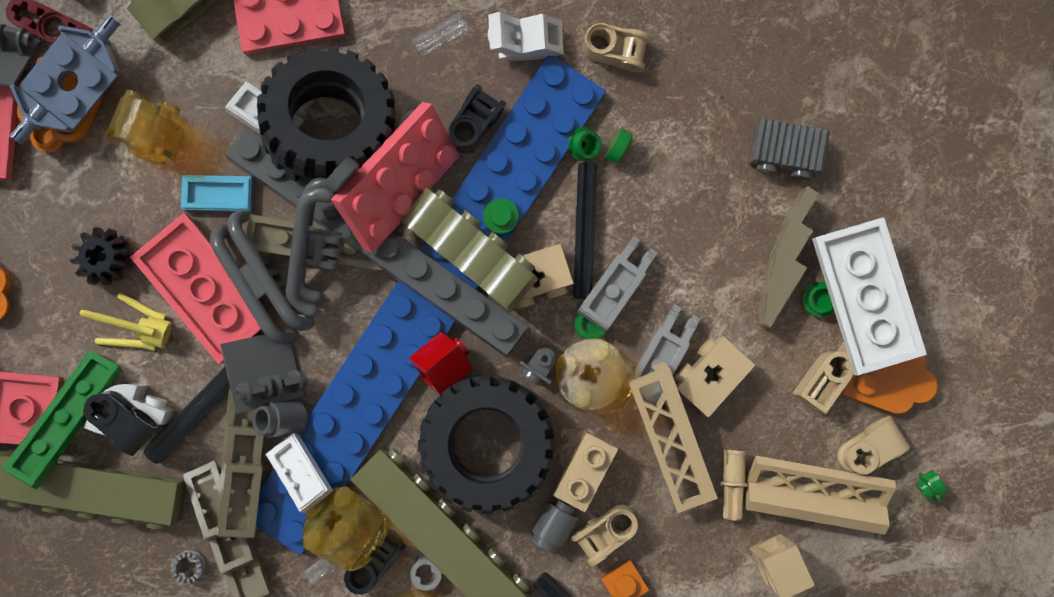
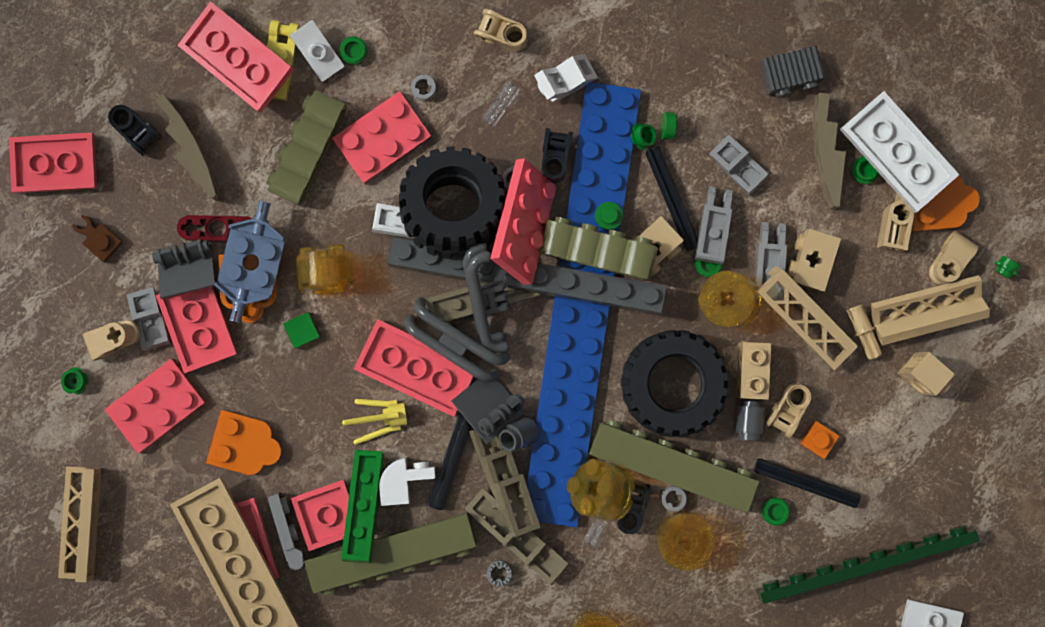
camera: 20 degrees left, 0 degrees up
black gear [70,227,134,286] -> none
black piece [83,390,158,456] -> none
medium azure tile [181,175,254,212] -> none
white plate [266,433,333,513] -> none
dark grey tile [324,156,359,192] -> none
red brick [409,332,473,396] -> none
dark grey hinge [519,348,556,385] -> none
tan piece [582,23,651,72] -> none
none -> green tile [283,312,320,349]
none -> light grey slope [709,135,769,196]

